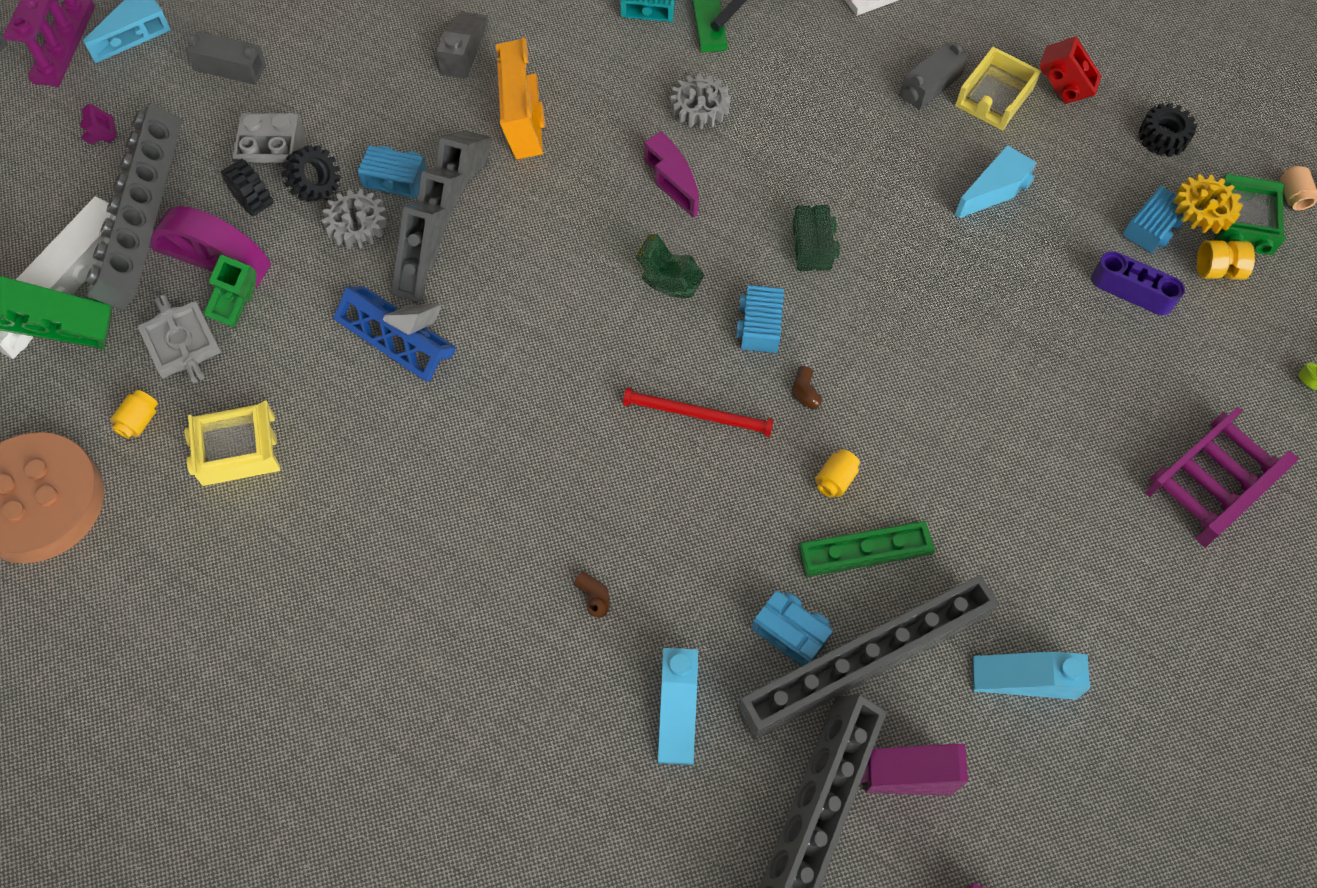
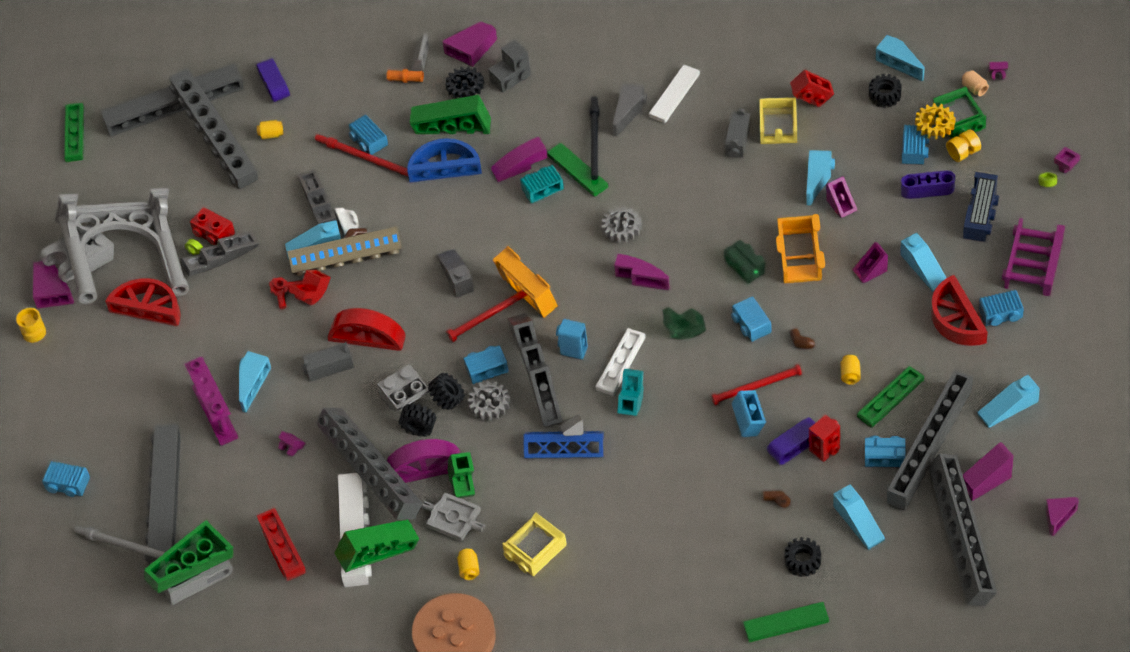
camera: 25 degrees left, 10 degrees down
none -> red window [328,308,406,351]
none -> red bar [446,290,527,342]
none -> dark azure brick [556,318,588,359]
none -> white tile [595,328,646,396]
none -> teal brick [617,369,644,416]
none -> dark azure brick [731,390,767,437]
none -> green tile [743,602,829,643]
none -> dark purple beam [766,417,815,465]
none -> light orange piece [776,214,825,284]
none -> black tyre [784,537,821,577]
none -> red brick [809,414,840,462]
none -> magenta slope [826,176,857,218]
none -> magenta slope [852,242,888,283]
none -> medium azure slope [876,35,925,81]
none -> medium azure slope [900,233,947,293]
none -> red window [931,275,988,346]
none -> wedge [963,172,1000,242]
none -> dark azure brick [979,290,1024,326]

